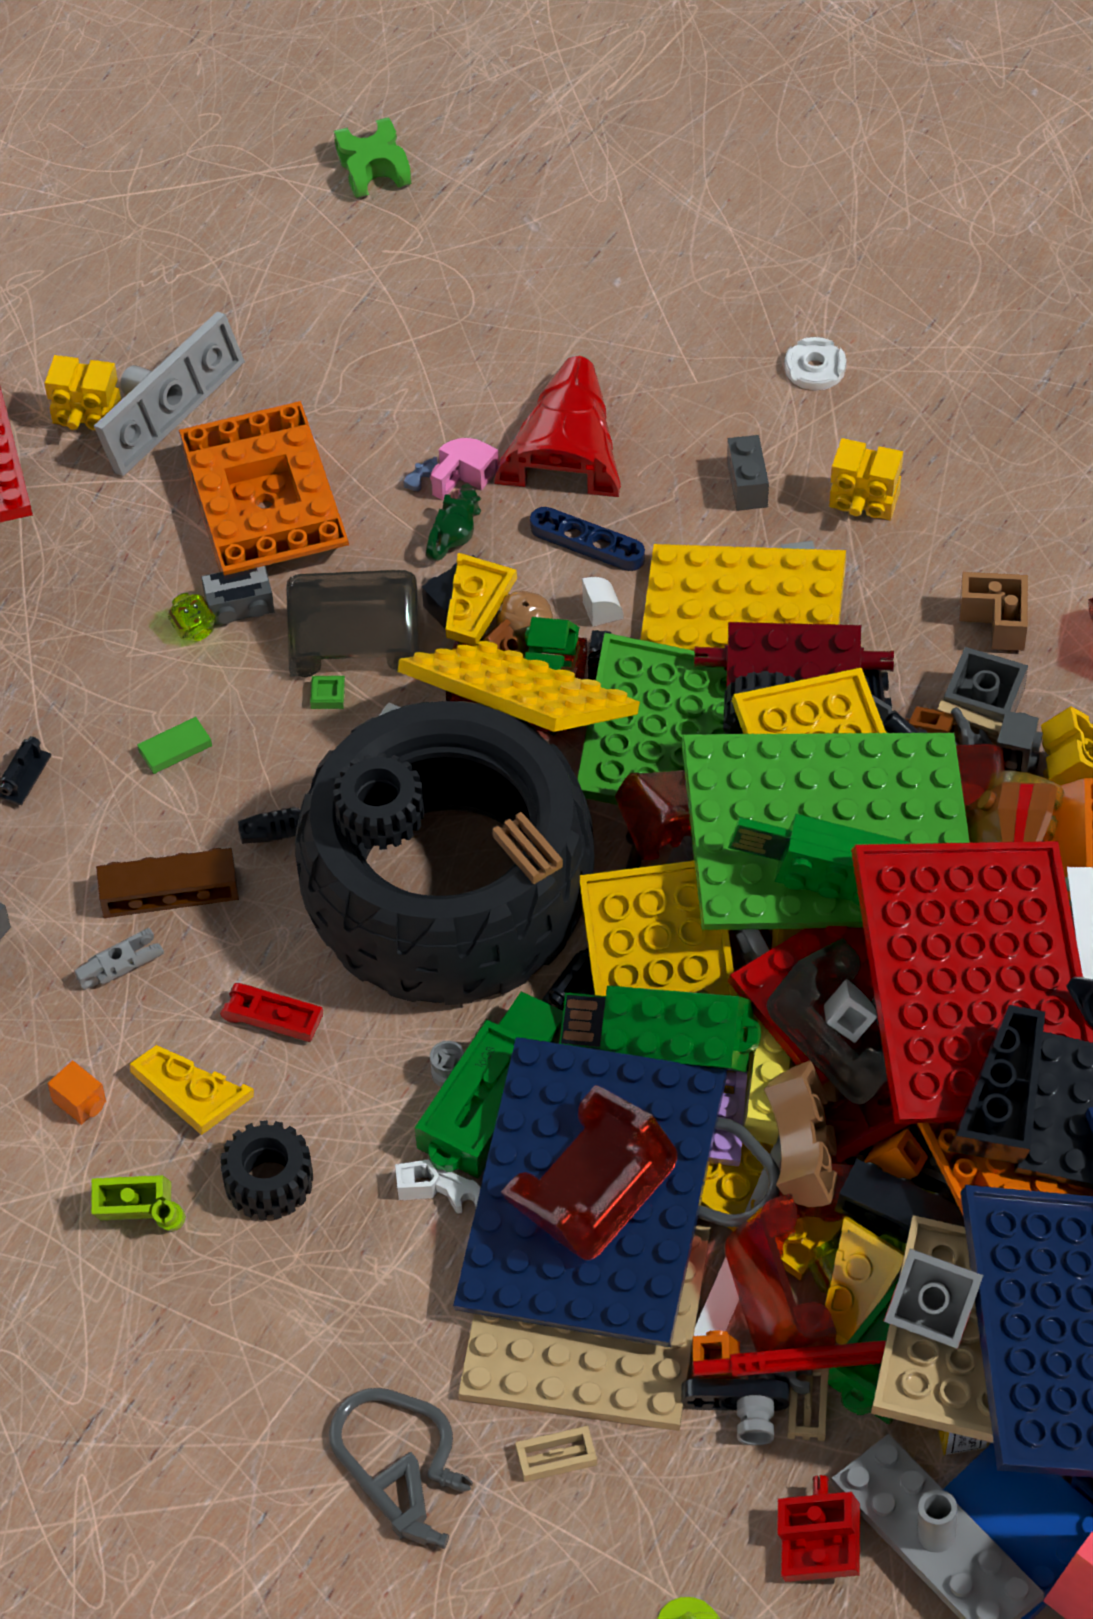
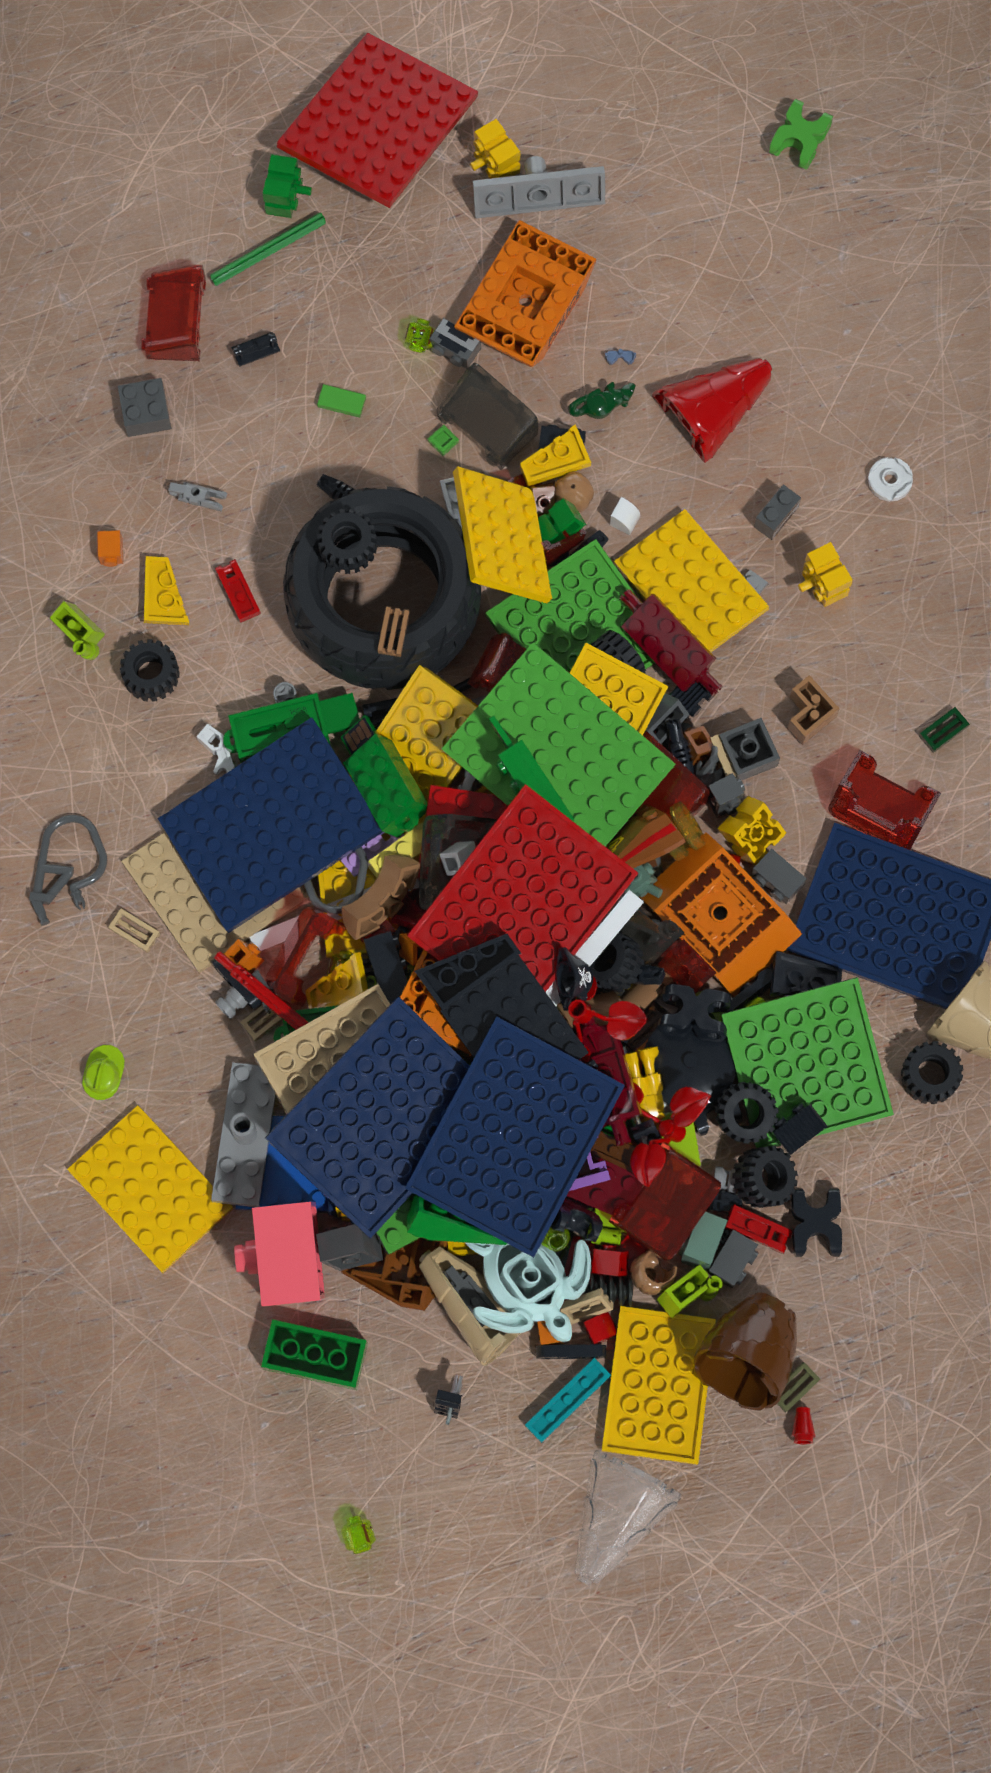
camera: 45 degrees right, 20 degrees up
reddish brown brick [96,848,239,918] -> none
bright pink brick [430,438,499,500] -> none
clear red windscreen [501,1085,677,1260] -> none
dark blue beam [530,507,645,571] -> none
red plate [777,1475,860,1582] -> none
light grey slope [884,1248,983,1349] -> none

